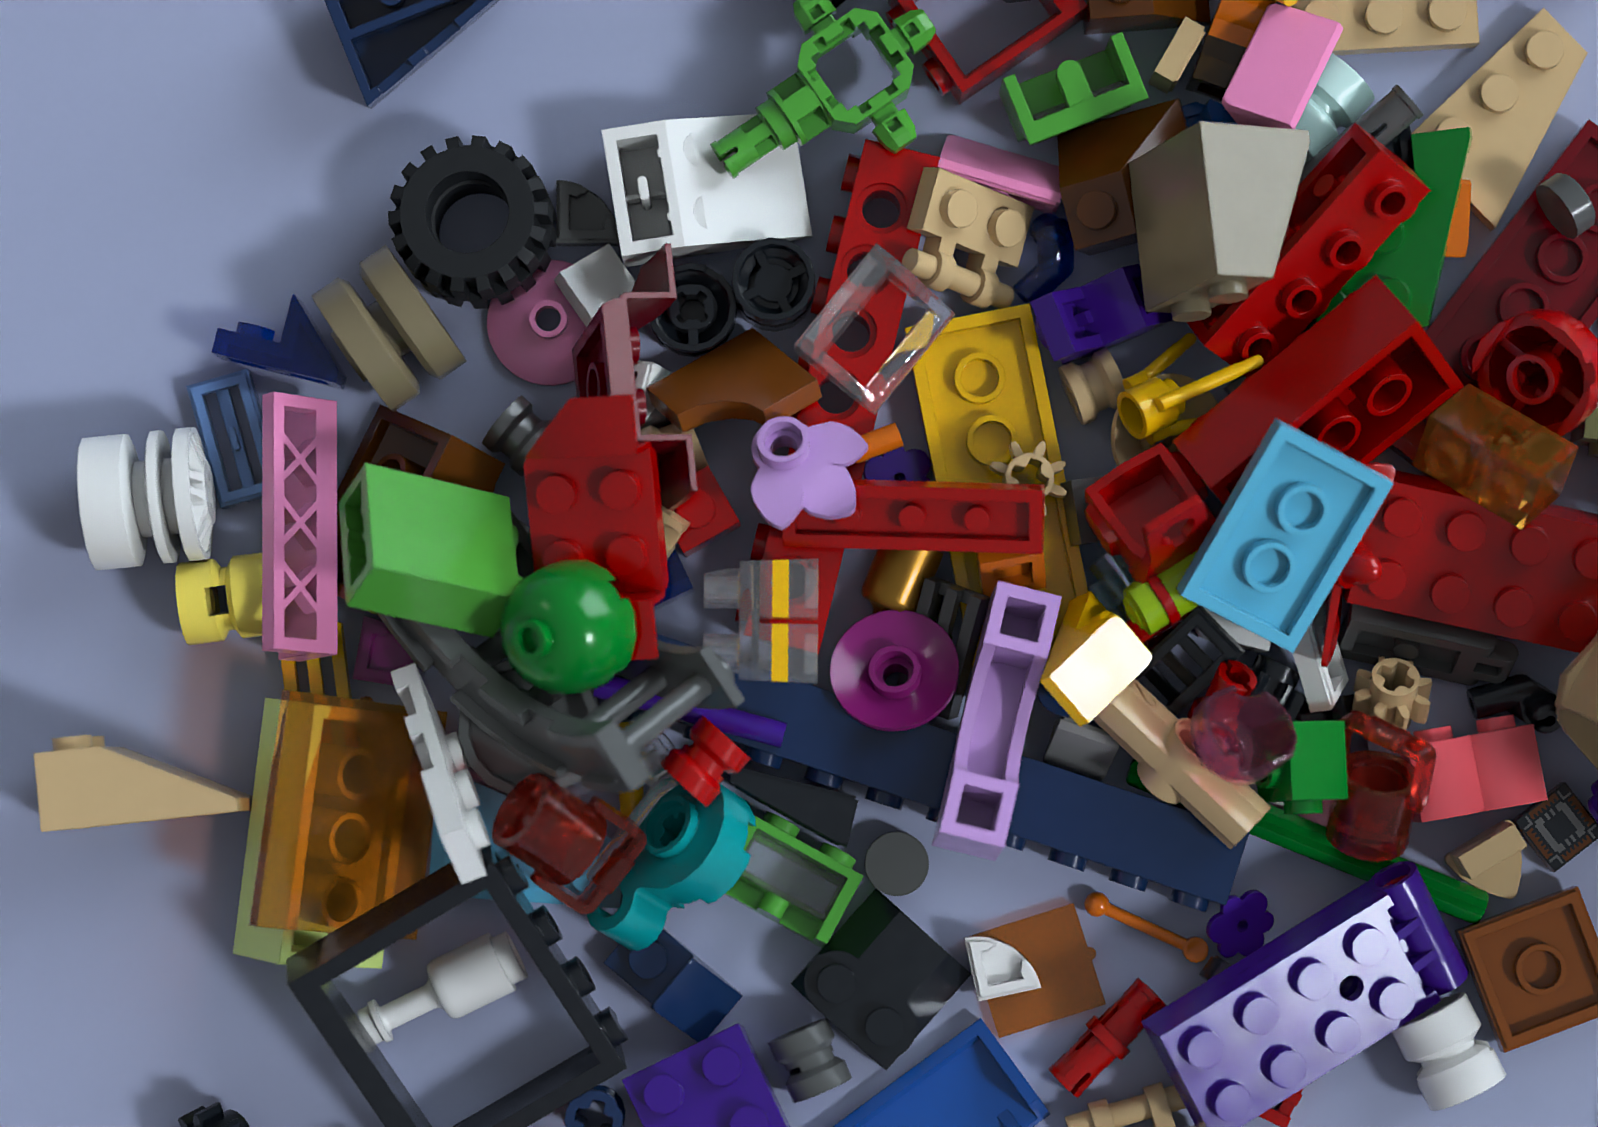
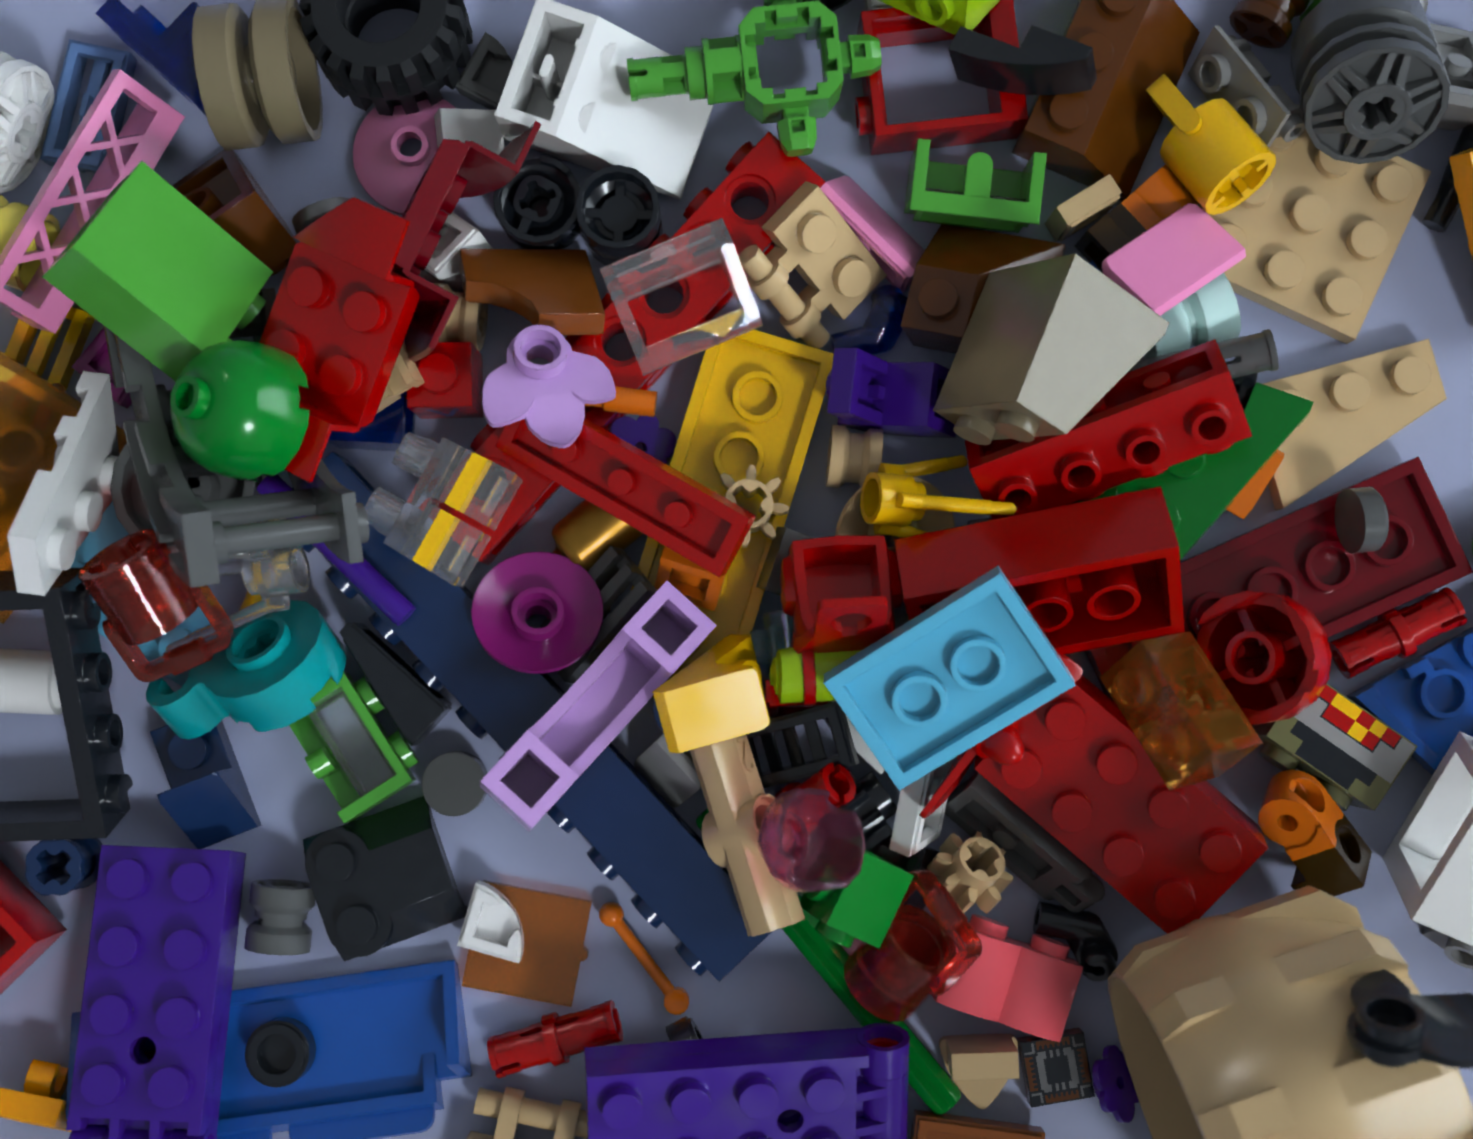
camera: 25 degrees right, 0 degrees up
red wheel [659,715,751,807] -> none
dark purple plant [1206,889,1274,958] -> none

